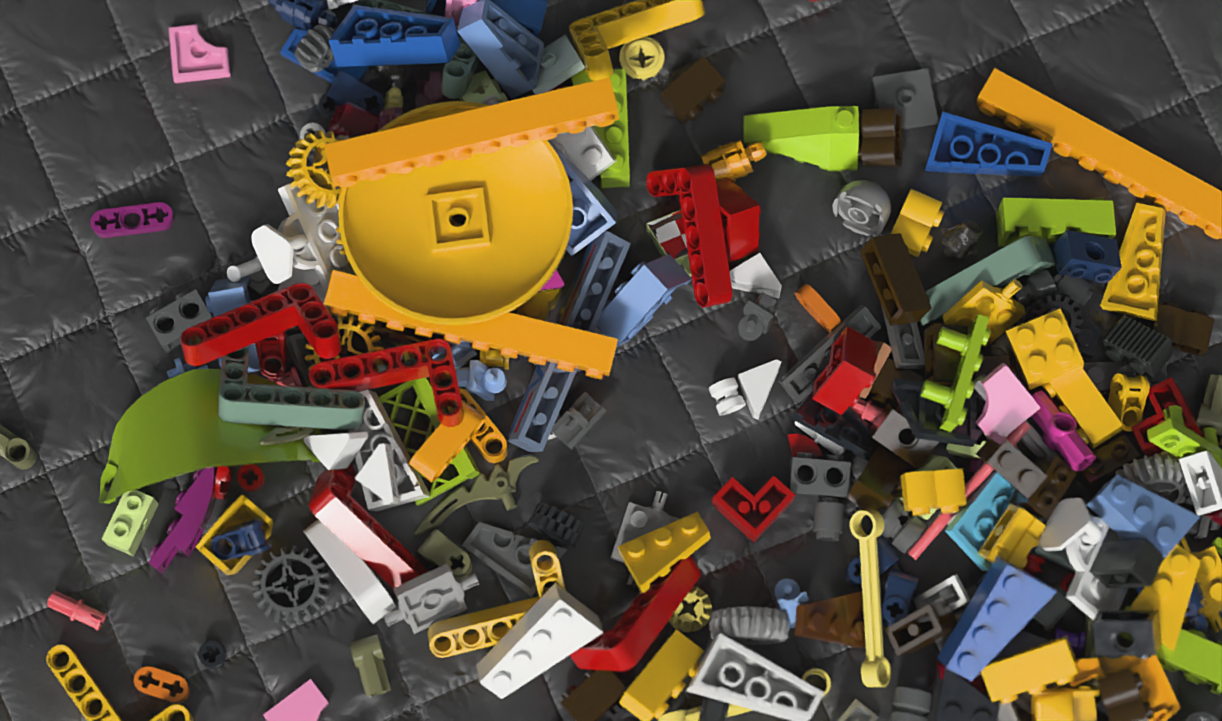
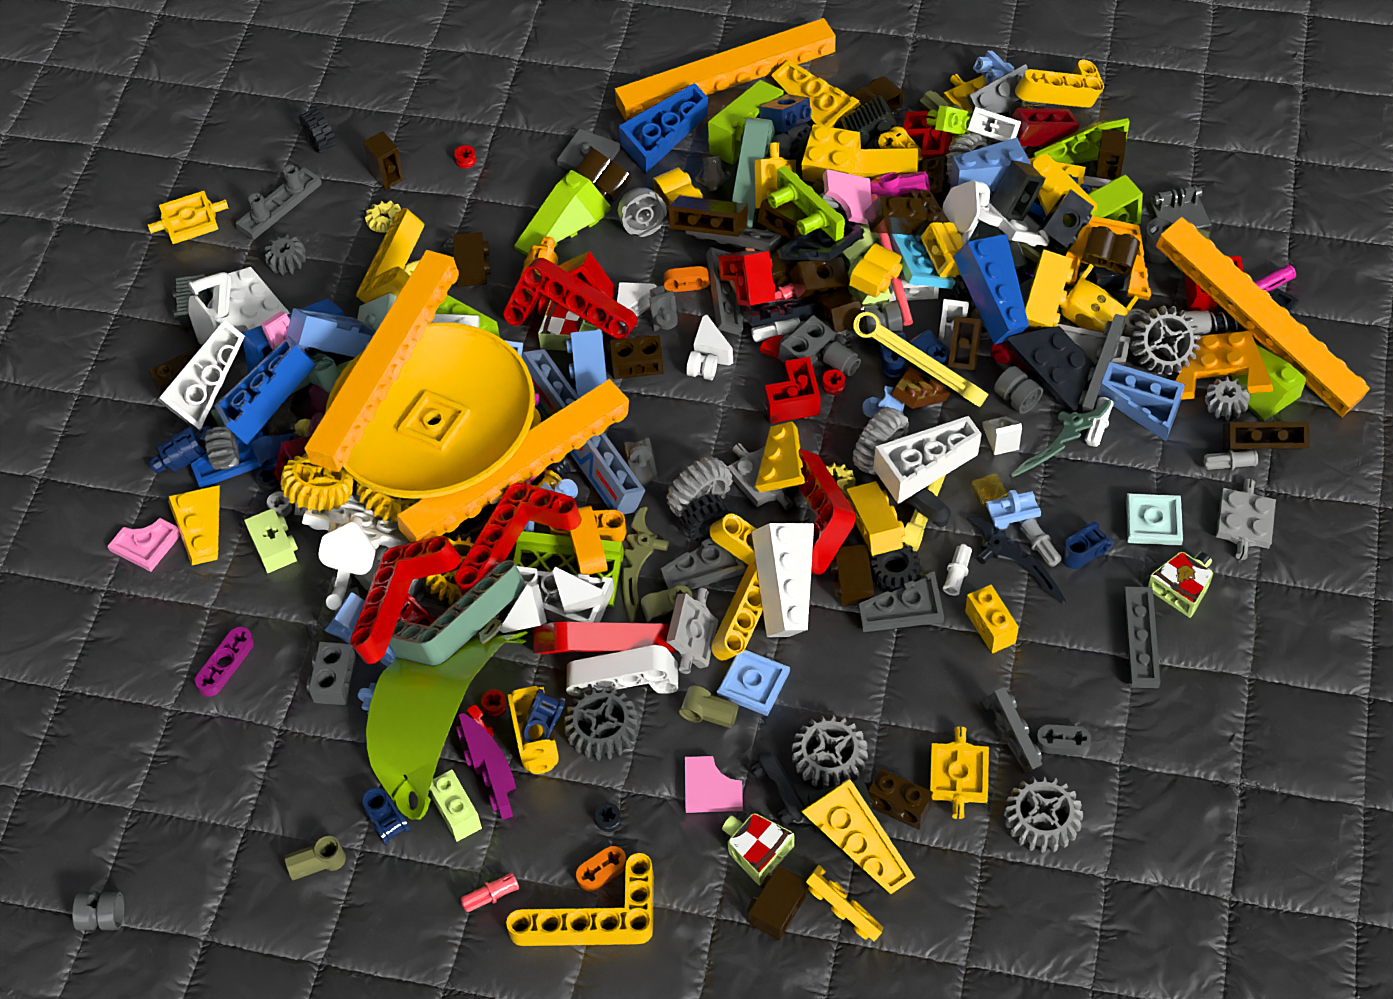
camera: 50 degrees left, 20 degrees down
none -> yellow wing [169,485,220,565]
none -> yellowish green brick [244,508,298,573]
none -> dark blue piece [362,788,410,846]
none -> dark brown brick [610,335,664,379]
none -> light grey gear [666,456,733,517]
none -> light blue tile [717,650,790,716]
none -> red bush [822,369,845,395]

